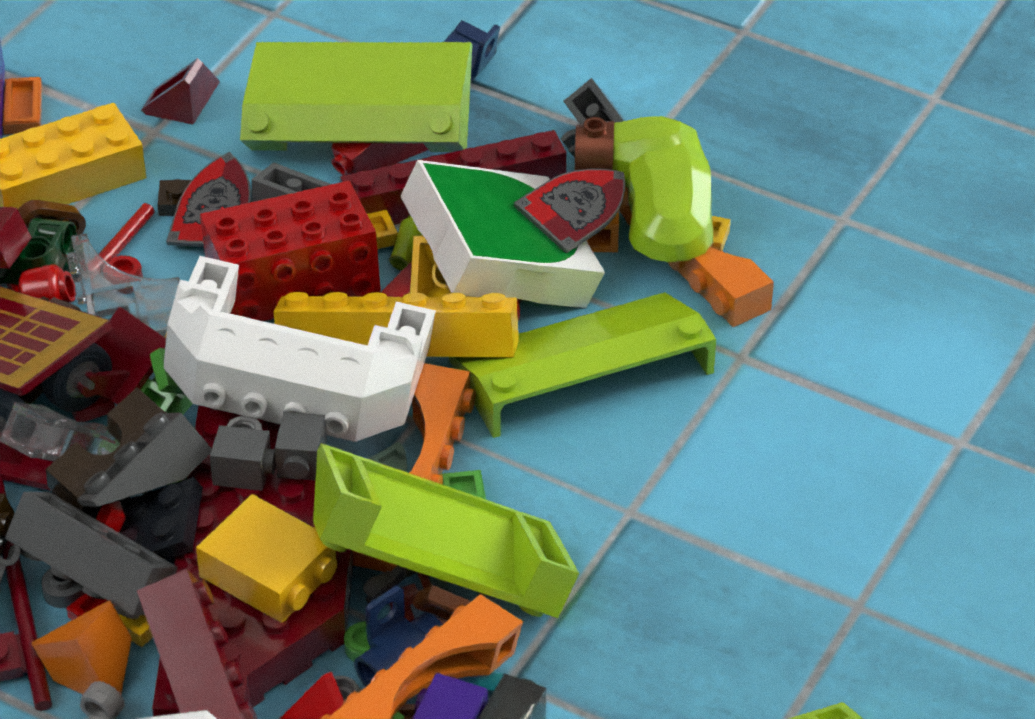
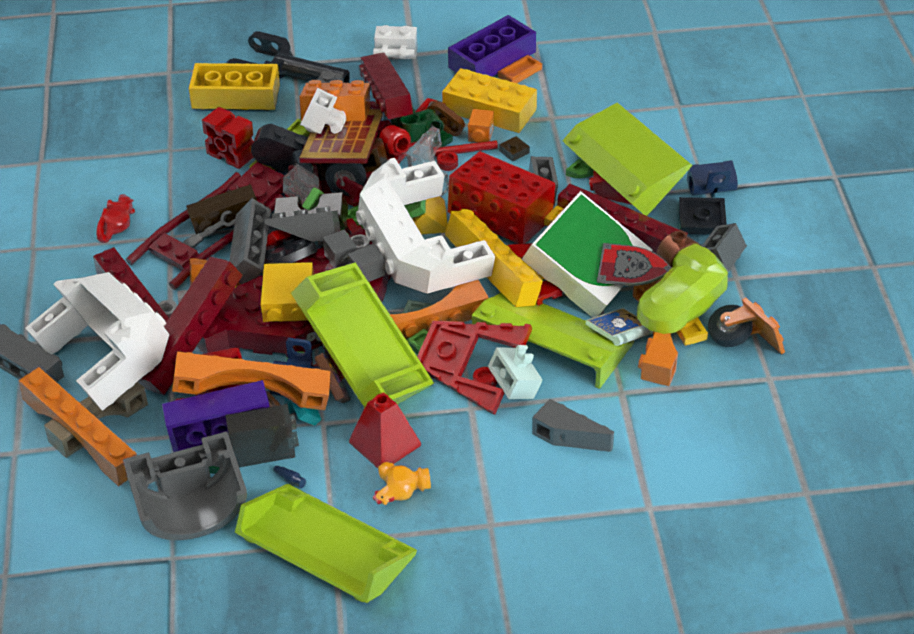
camera: 55 degrees right, 0 degrees up
slope [141,58,220,125] -> none
shield [166,152,252,247] -> none
none -> bright green tile [302,187,324,211]
none -> red slope [349,392,421,468]
none -> light orange animal [373,462,431,505]
none -> red wing [417,321,533,415]
none -> orange brick [468,109,494,142]
none -> red tile [473,367,498,387]
none -> light aqua brick [488,345,543,399]
none -> dark grey slope [532,399,614,452]
none -> bright green tile [566,159,595,178]
none -> piece [585,308,653,346]
none -> black plate [679,197,727,234]
none -> plate [708,297,785,355]

